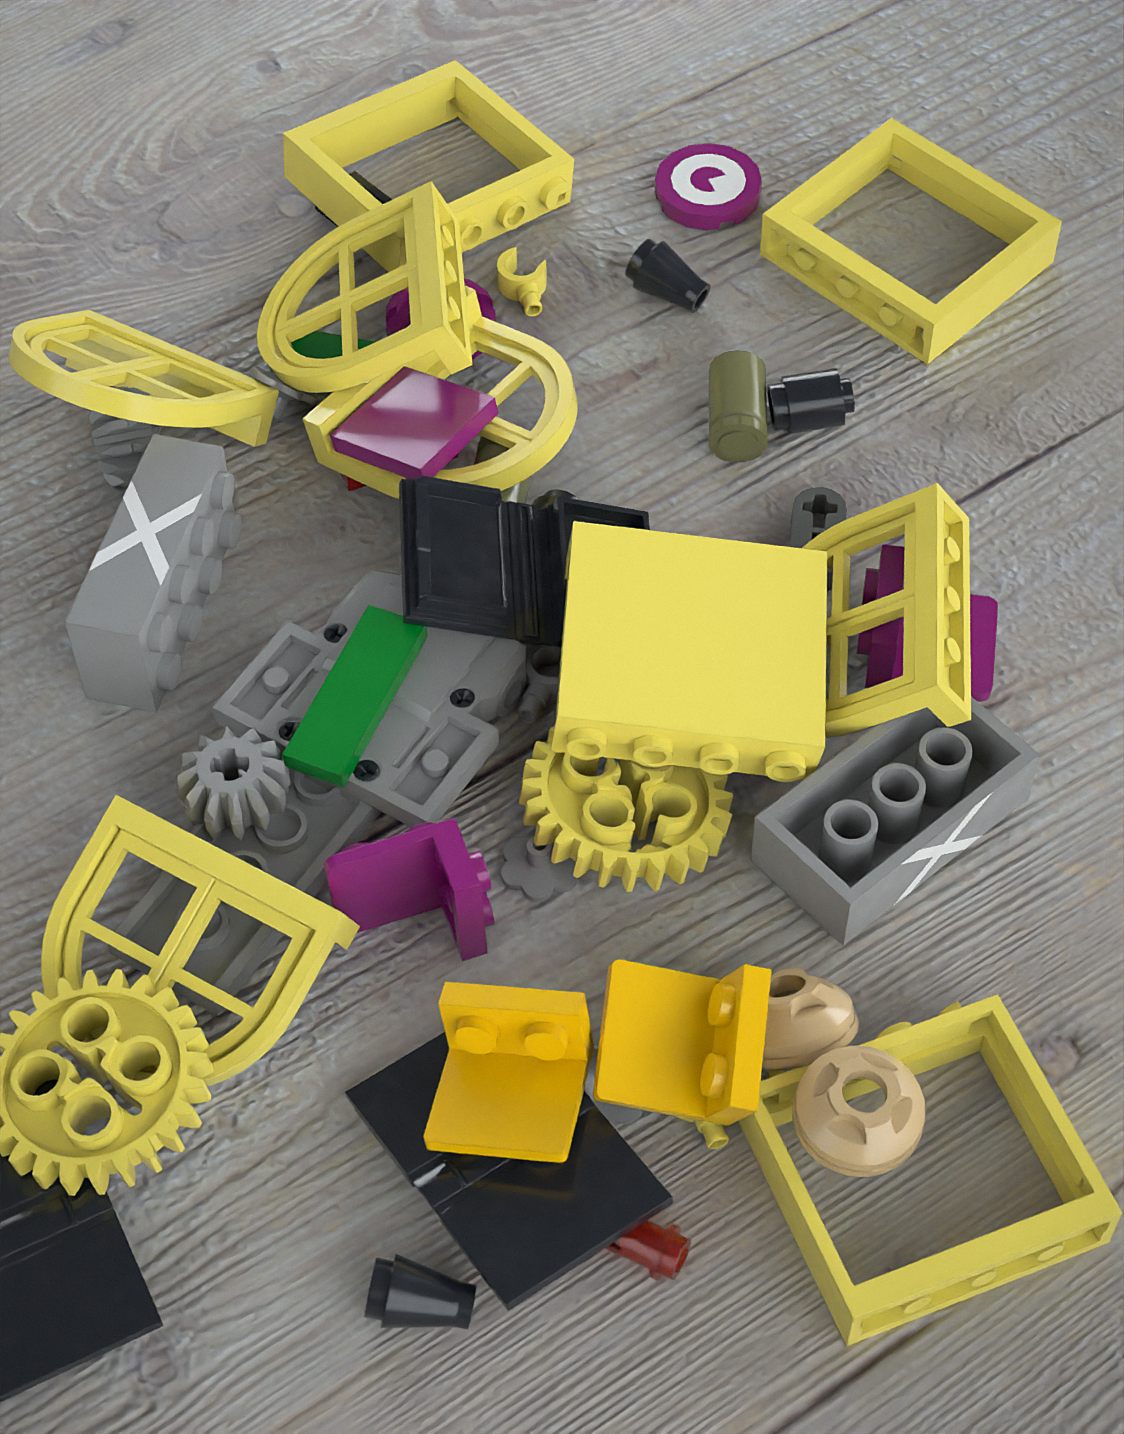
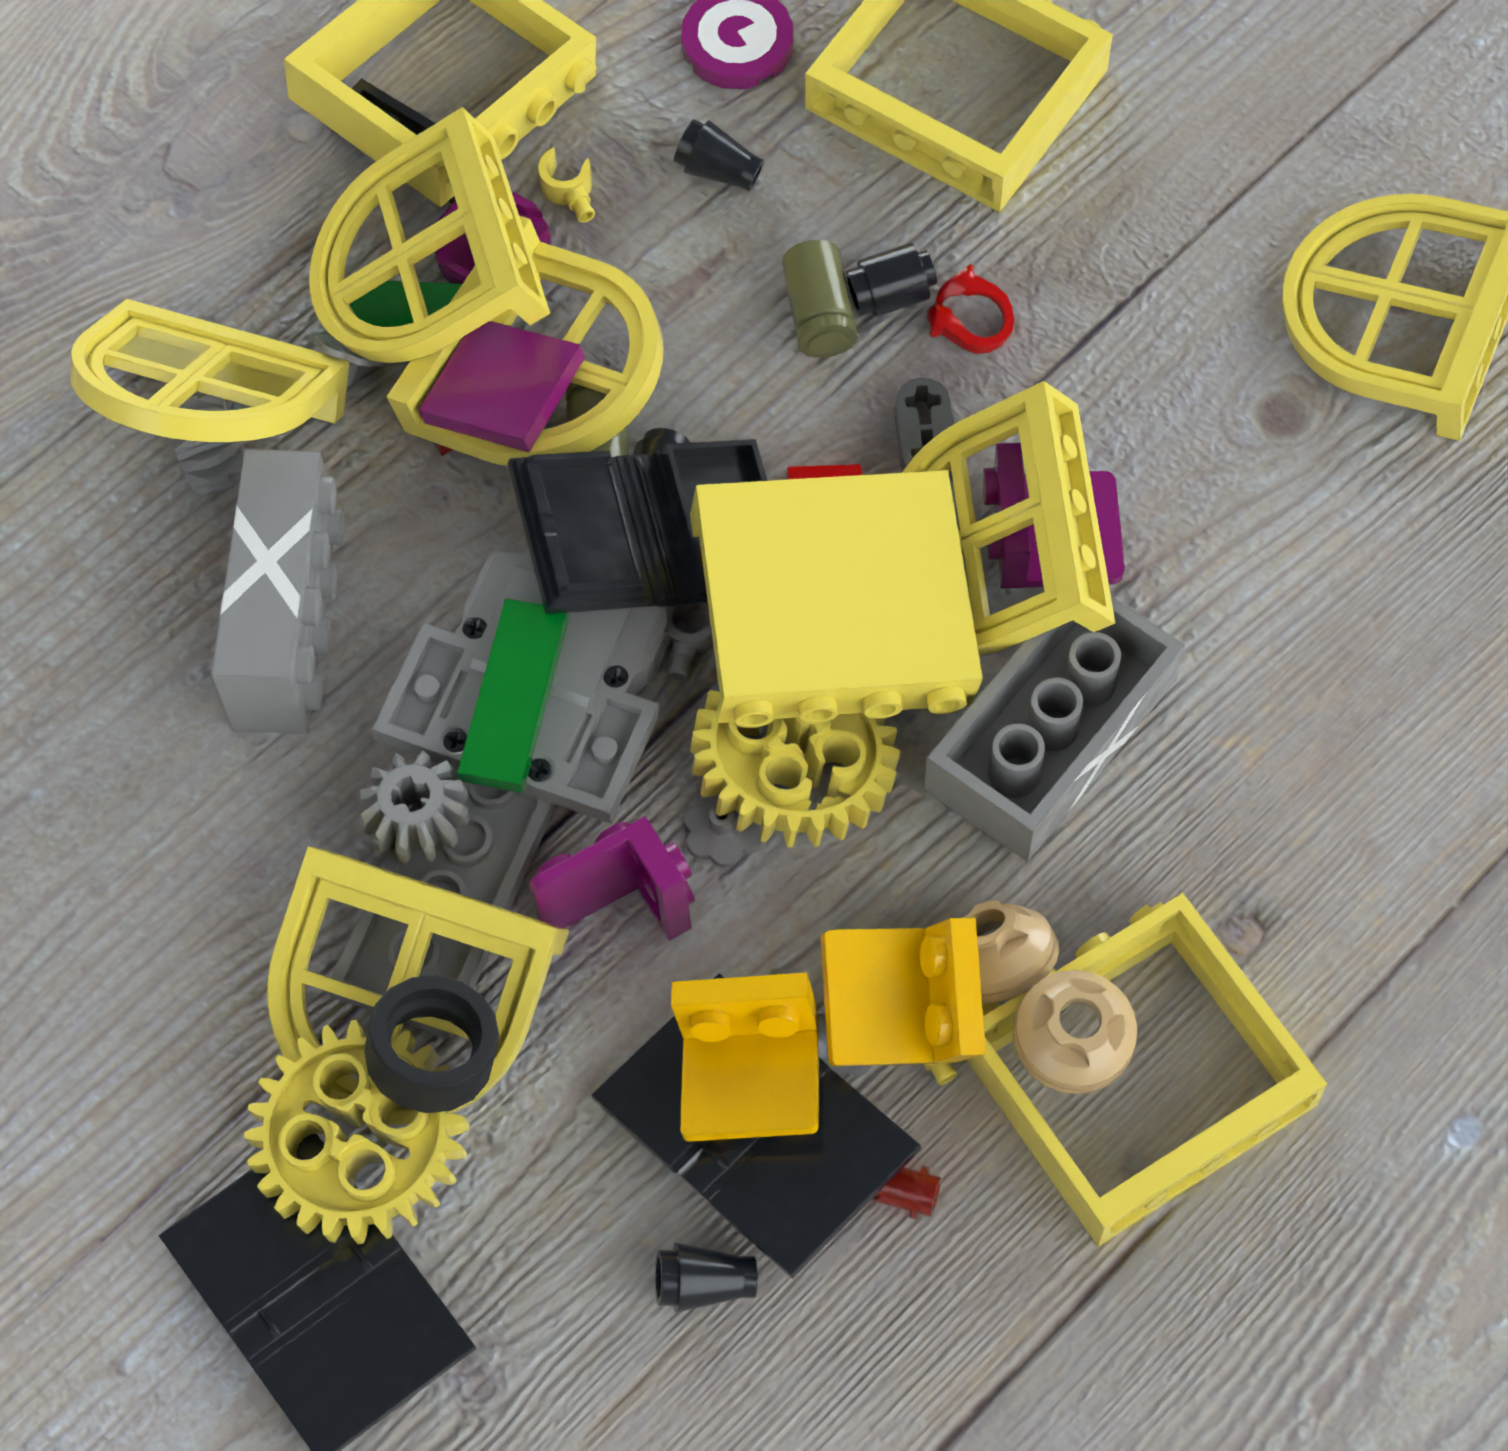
camera: 10 degrees left, 10 degrees up
none -> black tyre [364,975,499,1113]
none -> red piece [926,264,1015,354]

